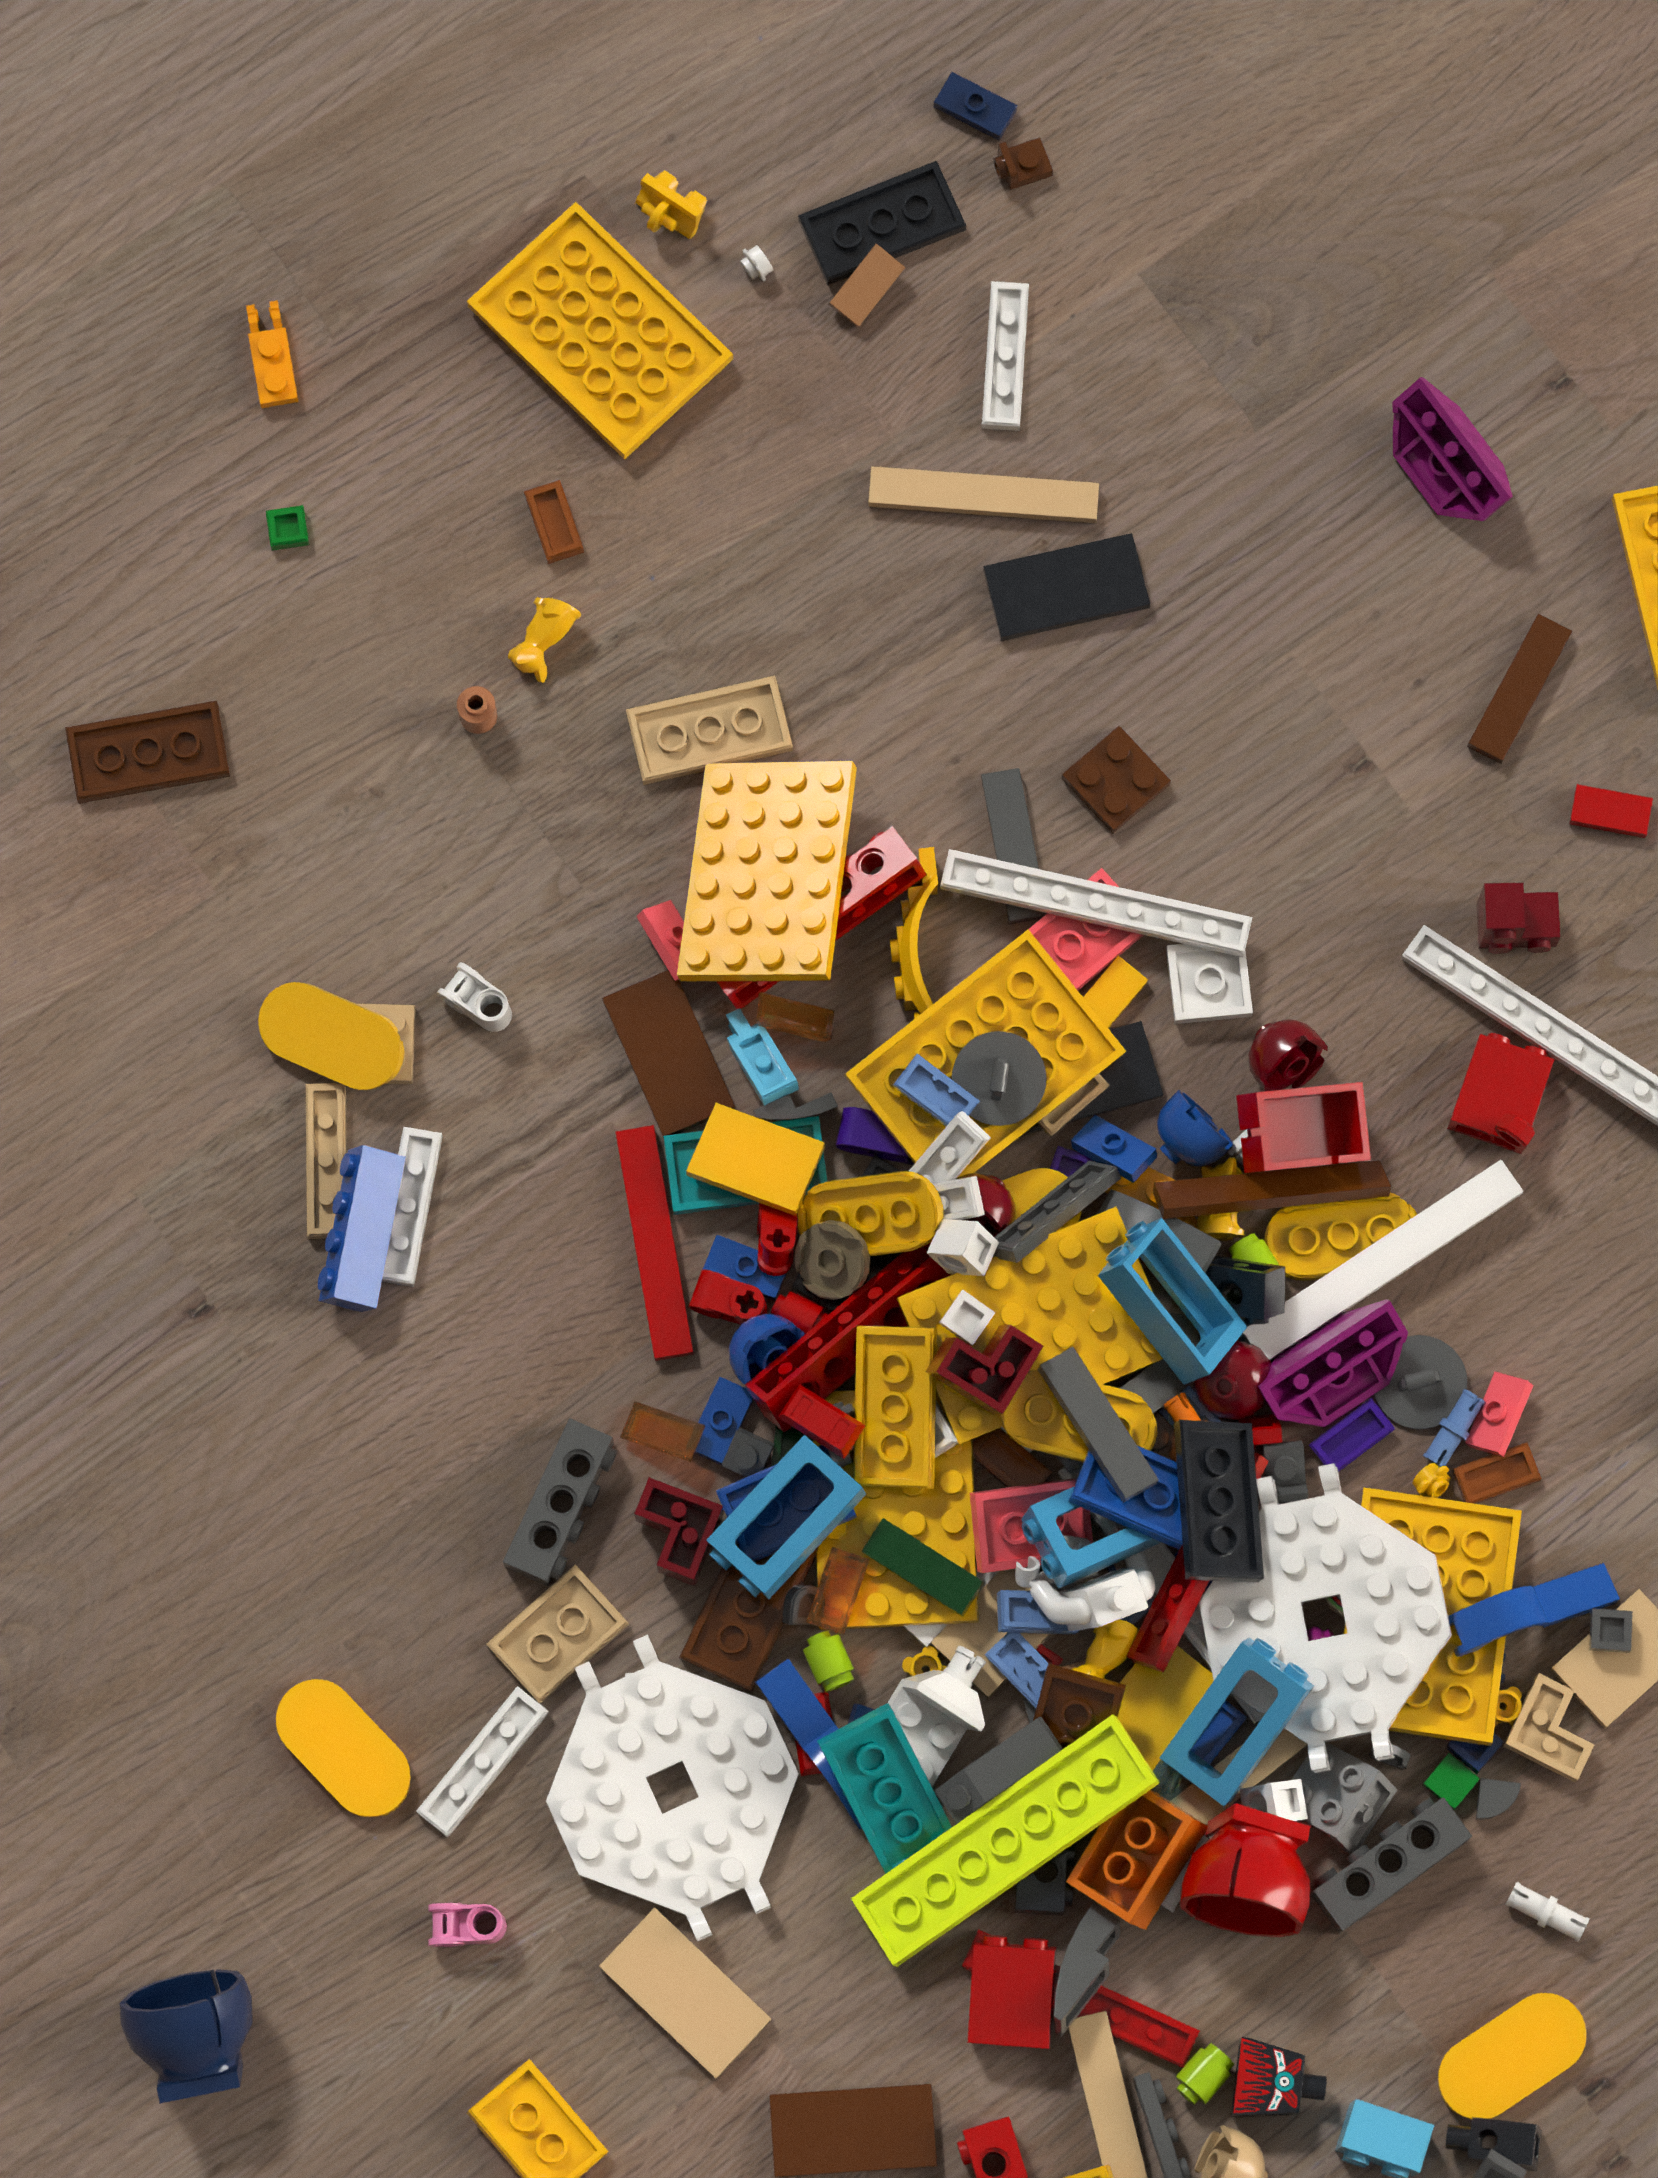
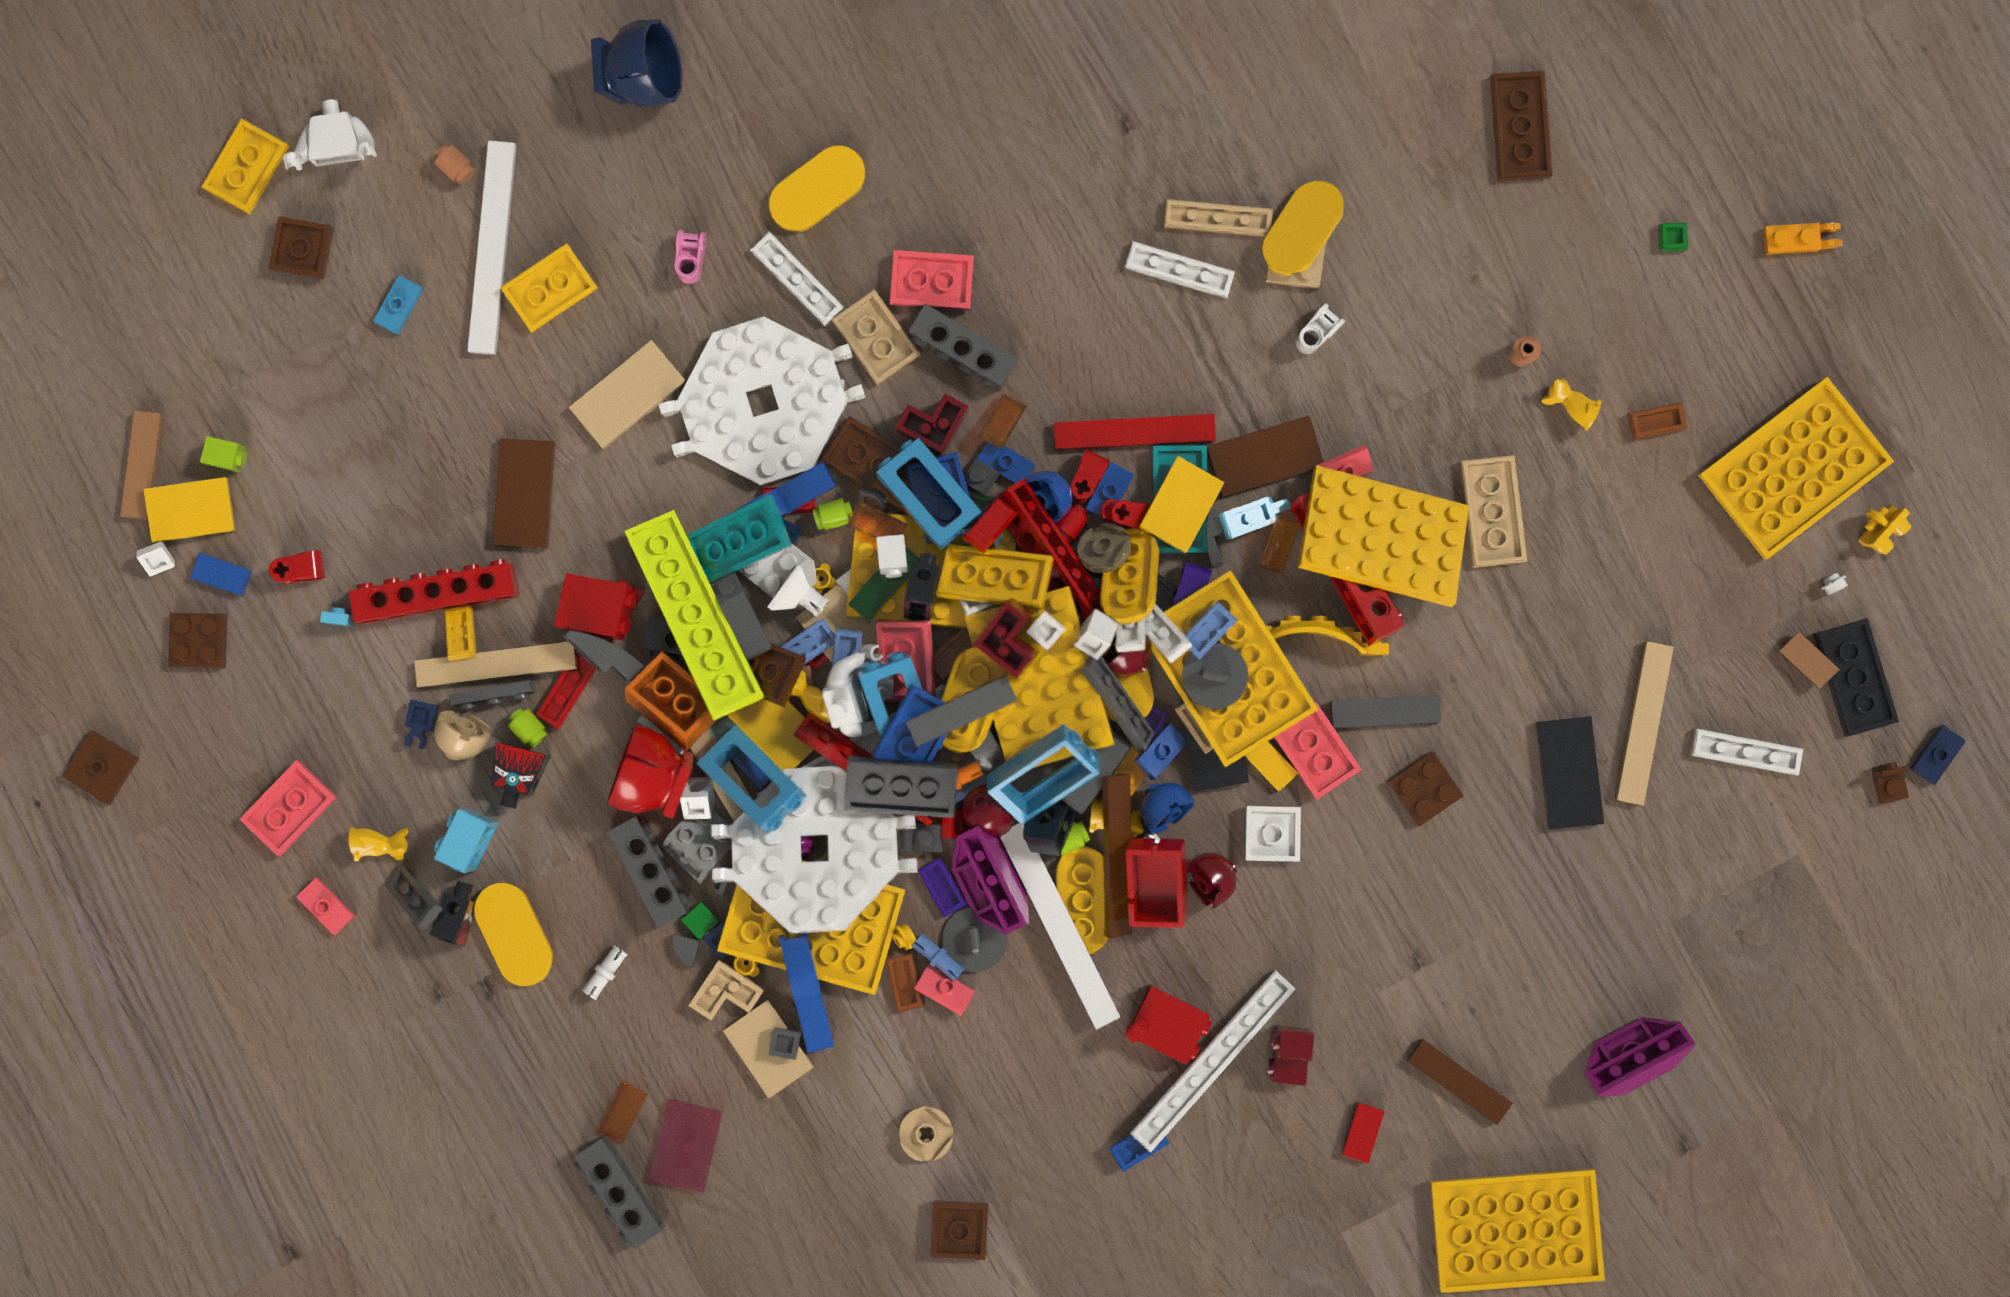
camera: 95 degrees right, 10 degrees up
brick [318,1145,406,1312] -> none
white tile [940,849,1253,957] -> none
none -> white brick [876,534,908,578]
none -> coral plate [890,250,974,311]
none -> black torso [903,553,939,620]

